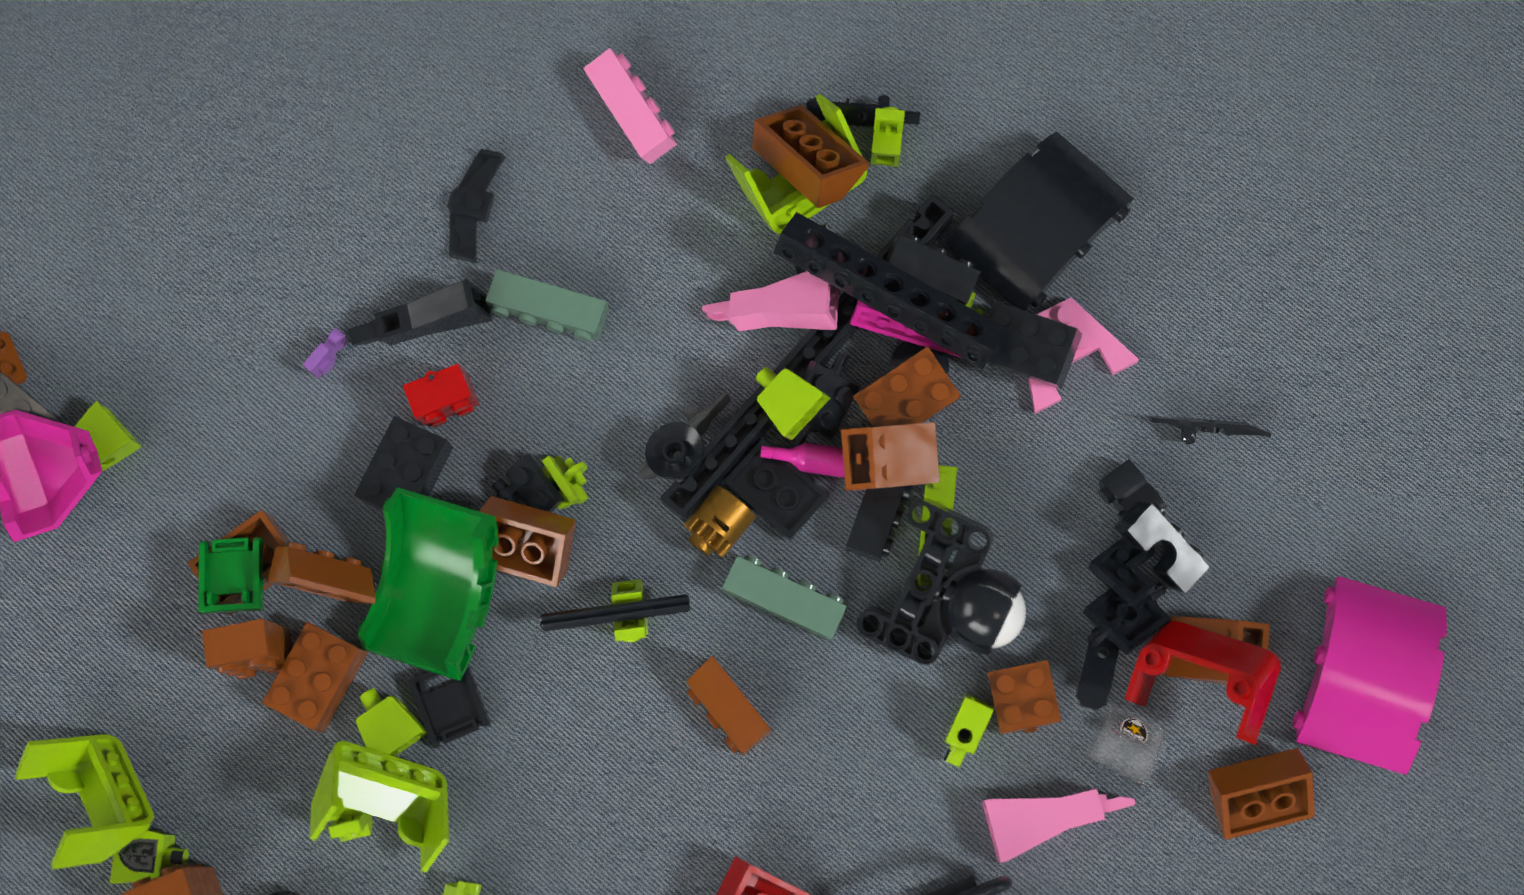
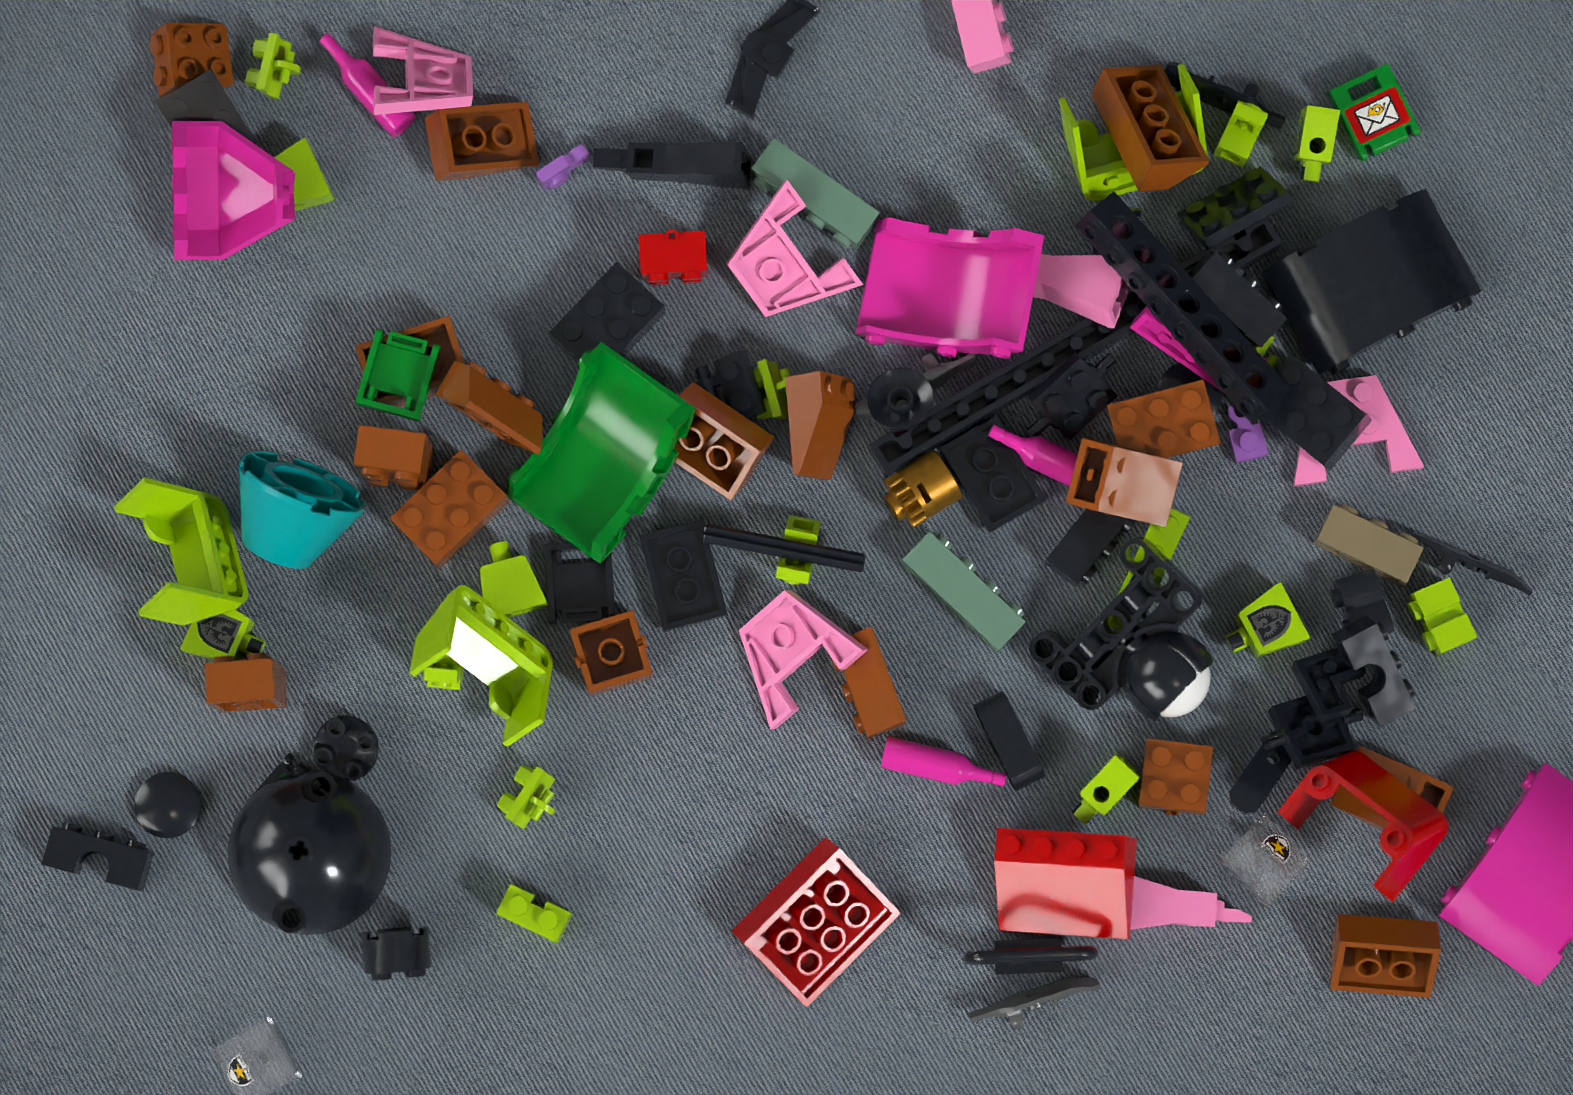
camera: 10 degrees right, 5 degrees up
lime torso [755,366,830,440] -> none
none -> teal cone [239,451,367,569]
none -> lime hips [245,33,301,99]
none -> dark pink piece [319,33,416,138]
none -> bright pink wing [373,26,473,115]
none -> dark orange slope [424,101,539,181]
none -> dark orange brick [569,610,654,696]
none -> black plate [639,519,728,632]
none -> bright pink wing [726,179,863,317]
none -> bright pink wing [739,590,869,729]
none -> dark orange slope [785,371,856,481]
none -> dark pink panel [855,217,1044,358]
none -> dark pink piece [880,736,1007,787]
none -> black beam [973,691,1045,792]
none -> slope [994,828,1137,940]
none -> black plate [1177,166,1292,250]
none -> lime torso [1225,582,1310,658]
none -> medium lavender plate [1227,406,1269,464]
none -> lime torso [1294,105,1340,183]
none -> dark tan brick [1313,504,1424,587]
none -> container [1327,63,1420,162]
none -> lime brick [1407,577,1477,656]

